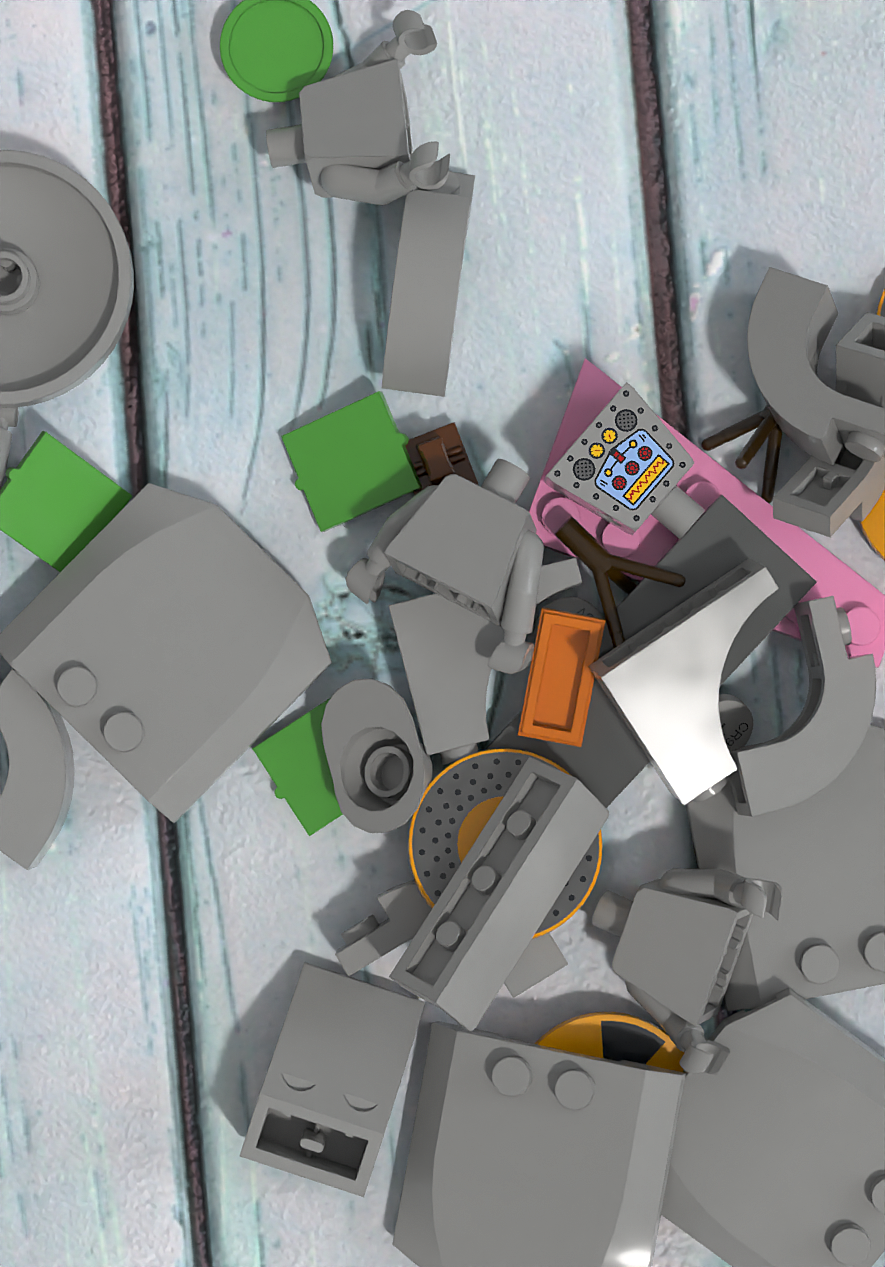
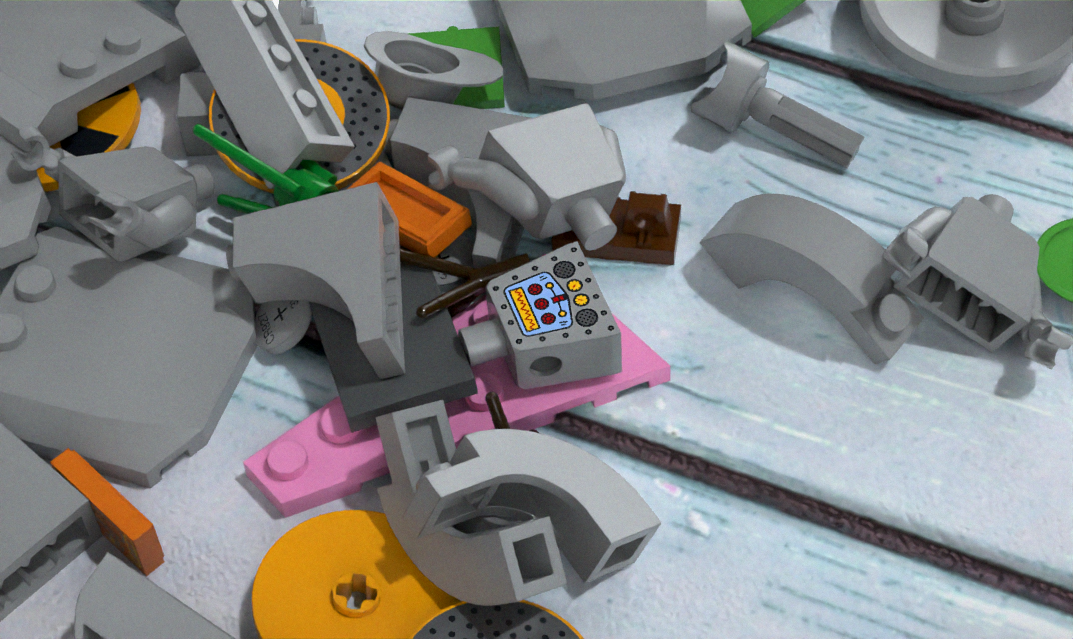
camera: 125 degrees right, 35 degrees down
bright green piece [281,391,423,532] -> none
light grey arch [729,596,876,817] -> none
none -> green plant [192,124,339,214]
none -> light grey piece [691,41,864,168]

